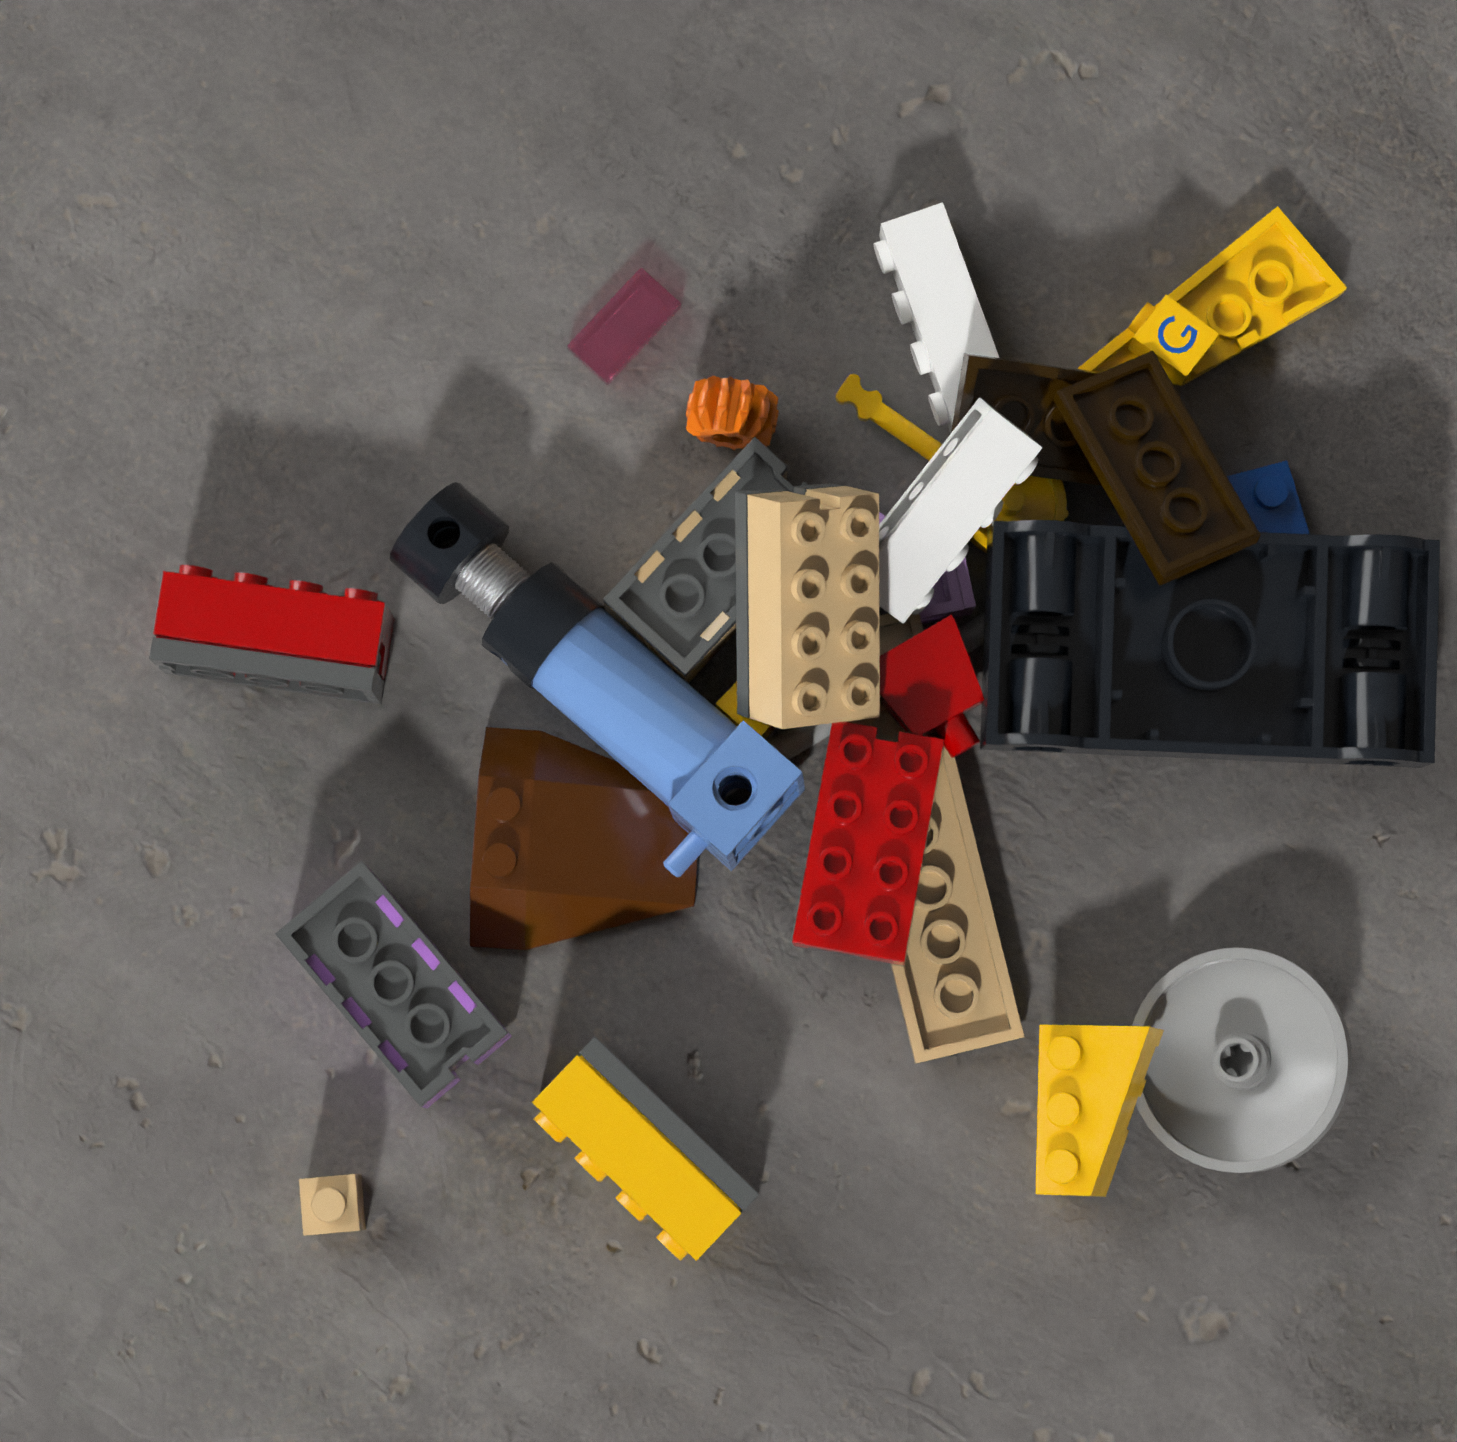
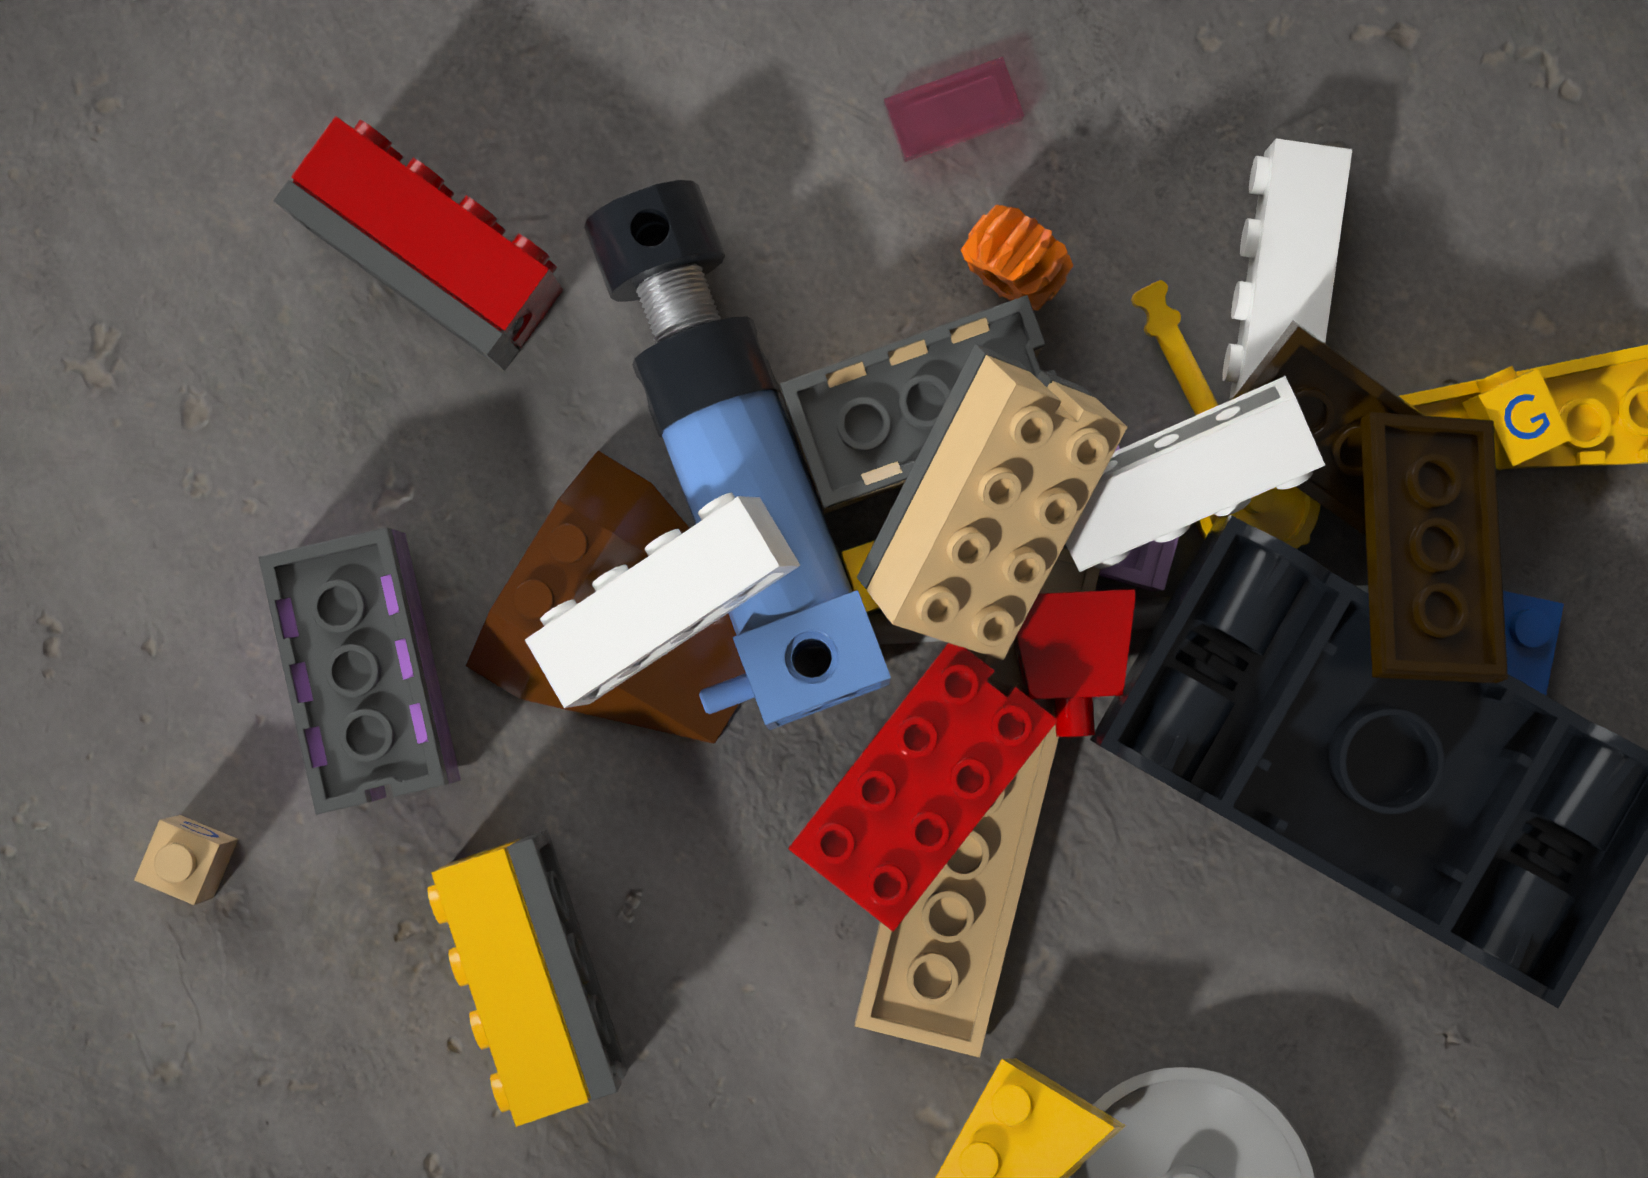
camera: 25 degrees right, 5 degrees up
none -> white brick [525,493,801,708]

